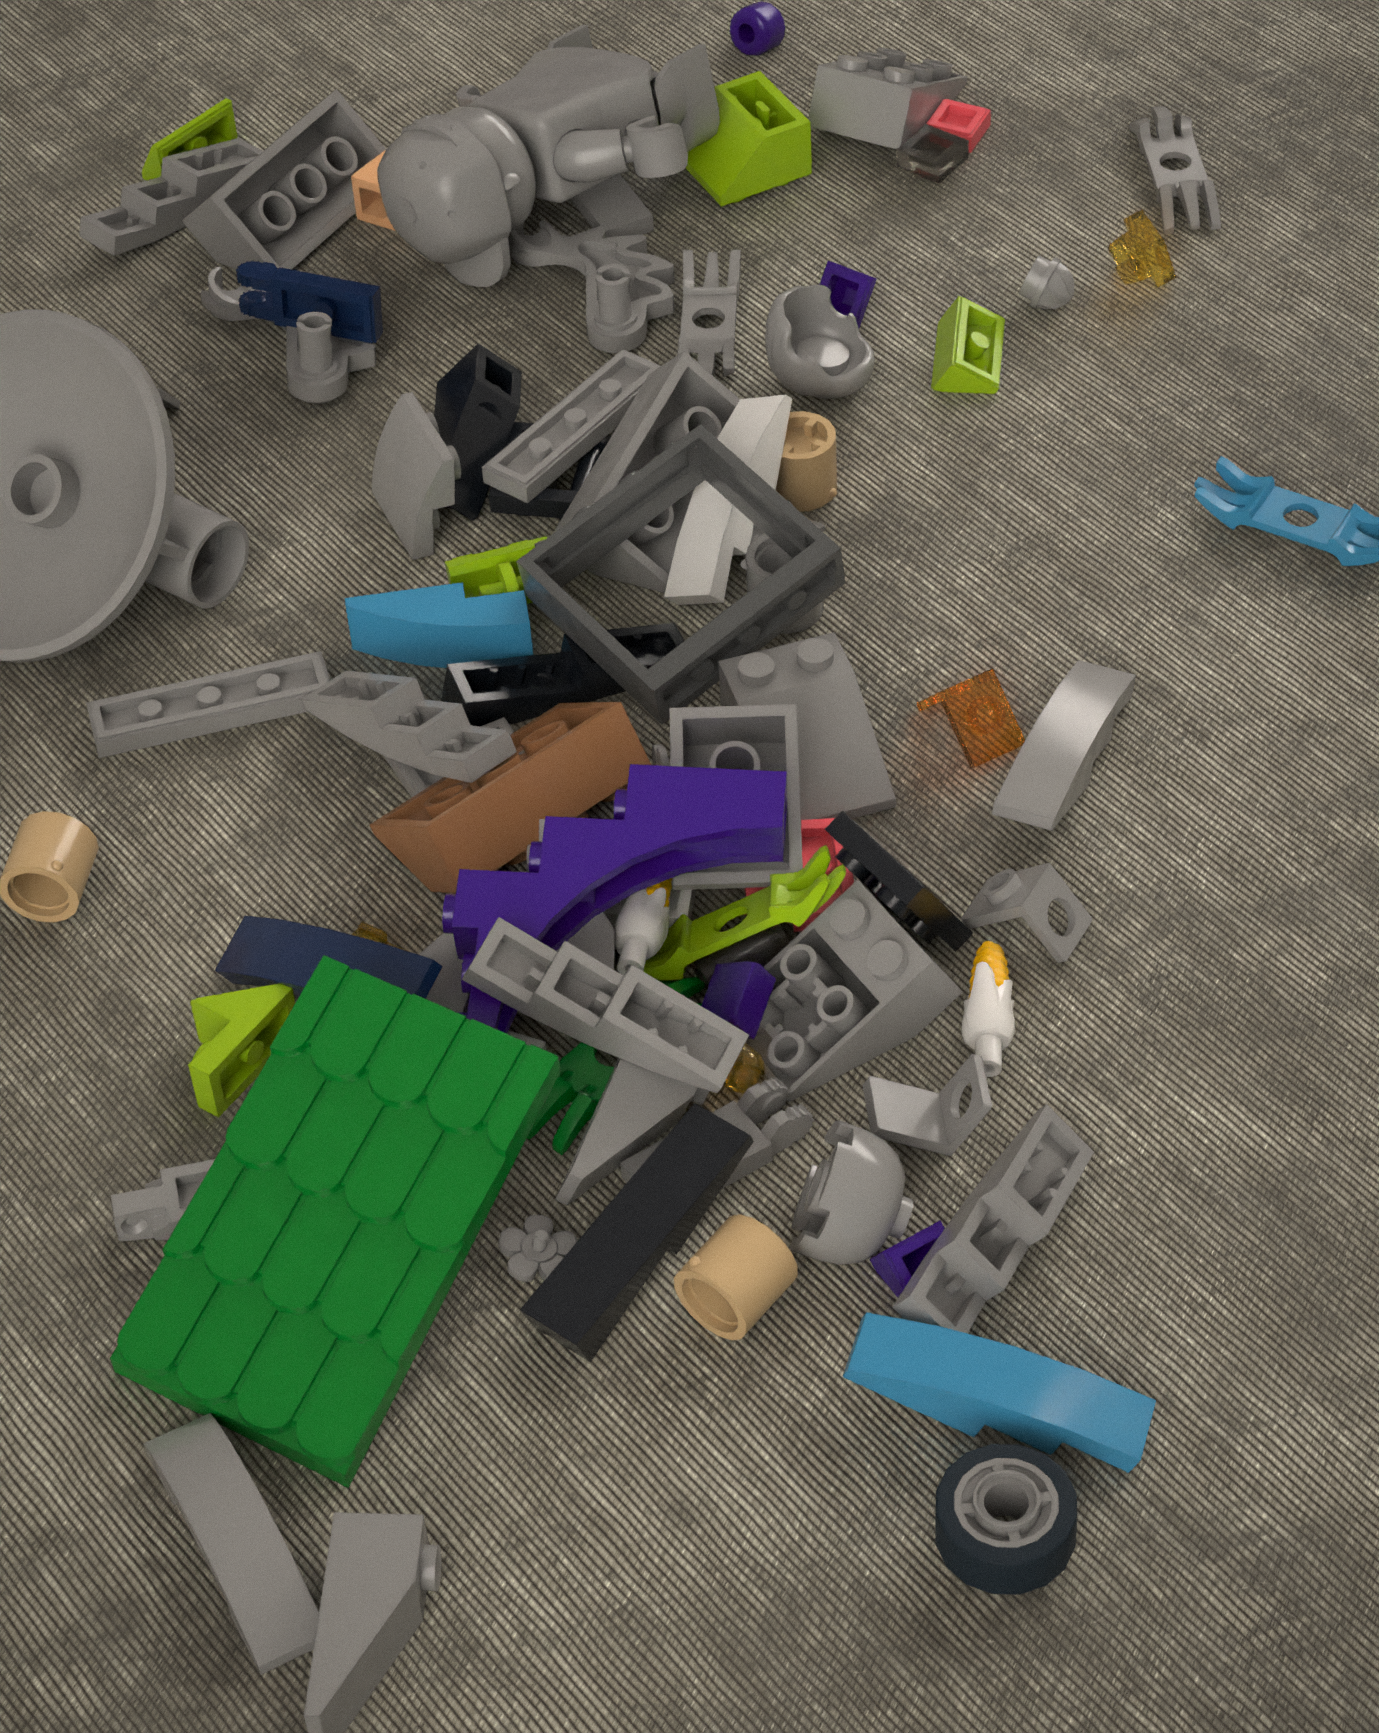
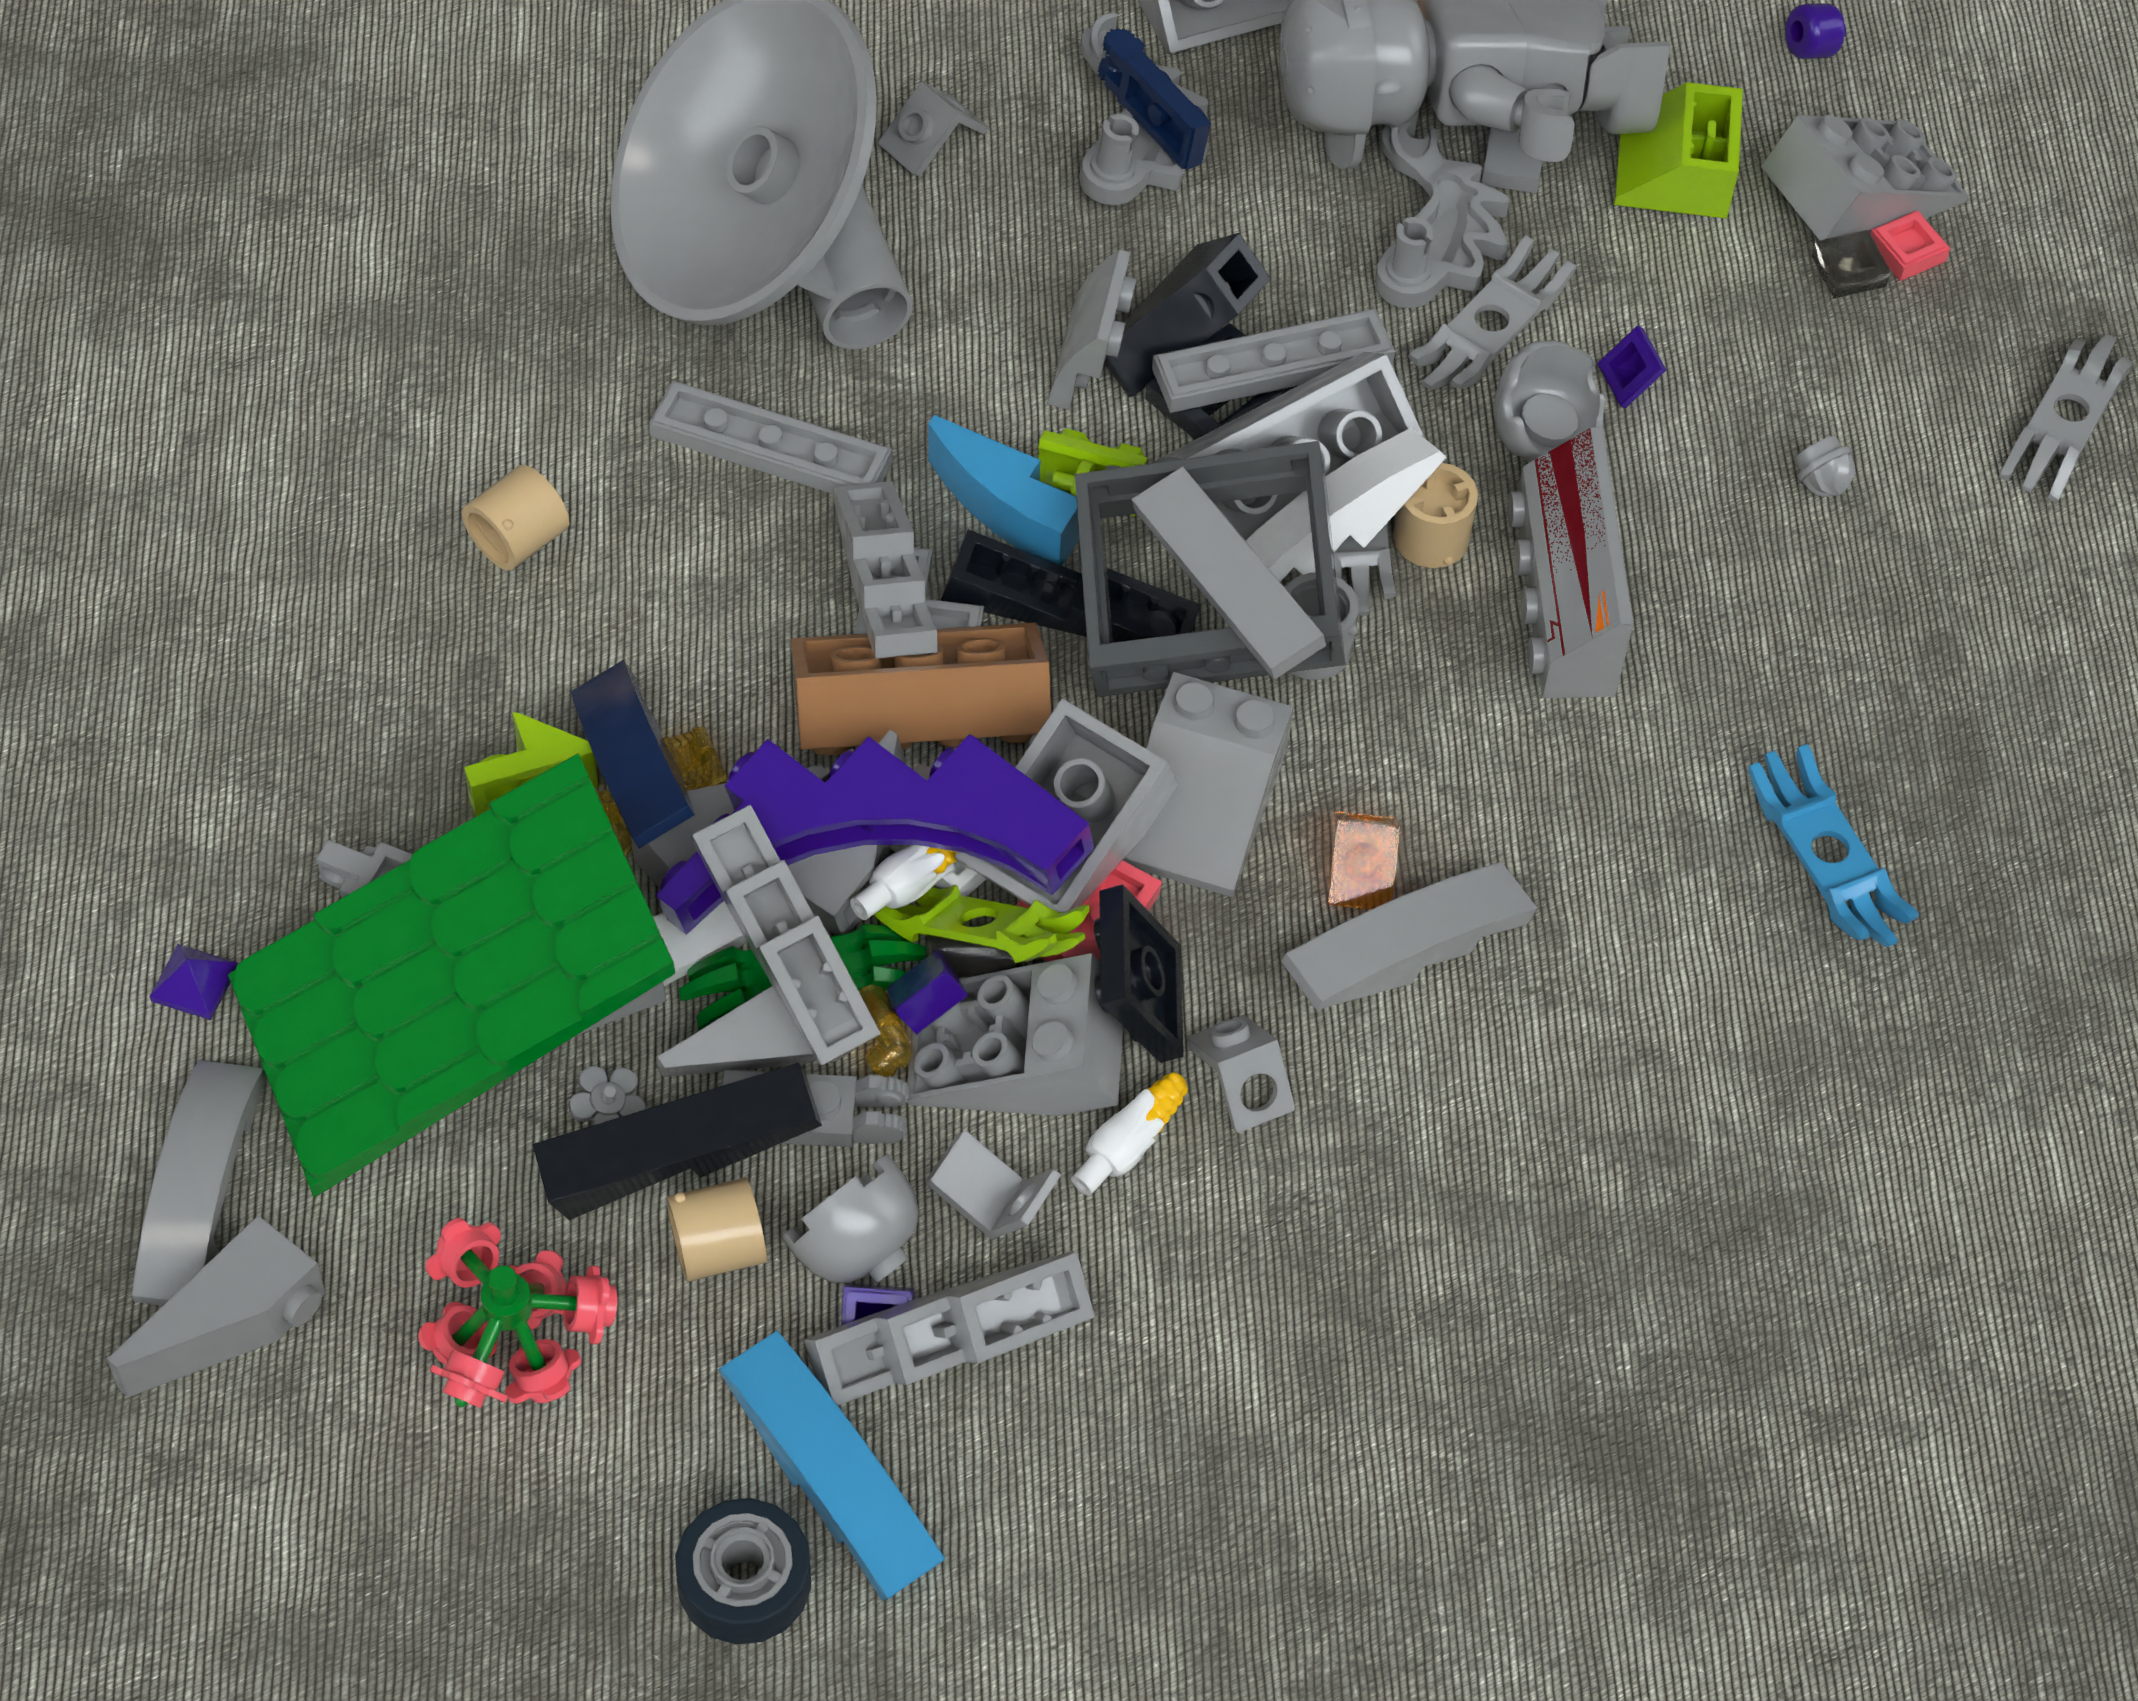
camera: 30 degrees right, 10 degrees up
lime slope [931,296,1005,394] -> none
clear yellow tile [1108,210,1177,288] -> none
none -> dark purple slope [149,944,238,1020]
none -> coral plant [418,1218,618,1408]
none -> light grey tile [1131,466,1326,680]
none -> light grey slope [1507,427,1634,698]

